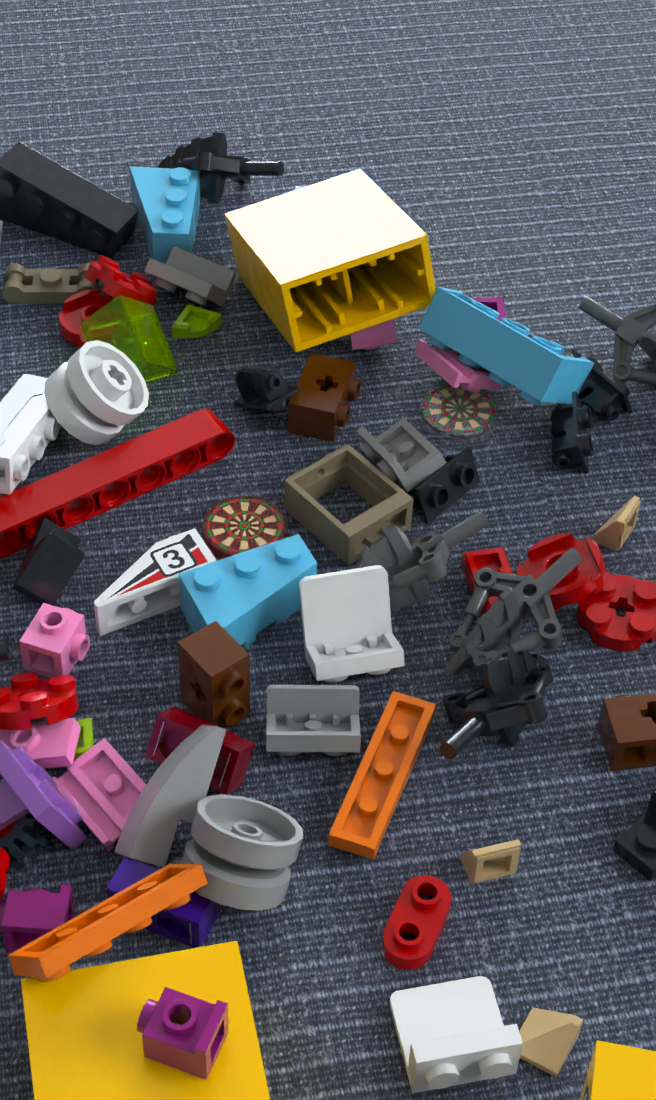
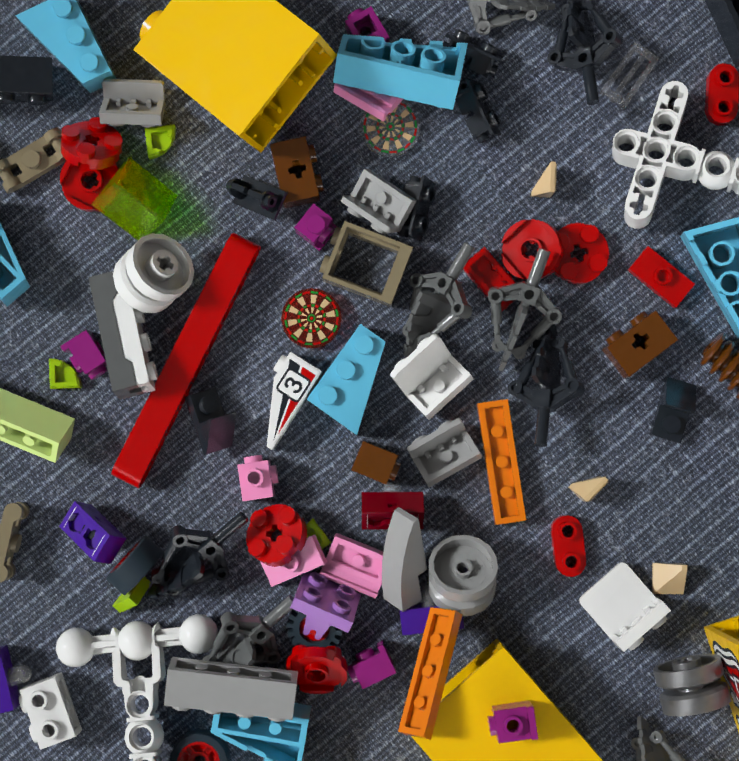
camera: 30 degrees left, 40 degrees up
none -> magenta brick [294,203,337,252]

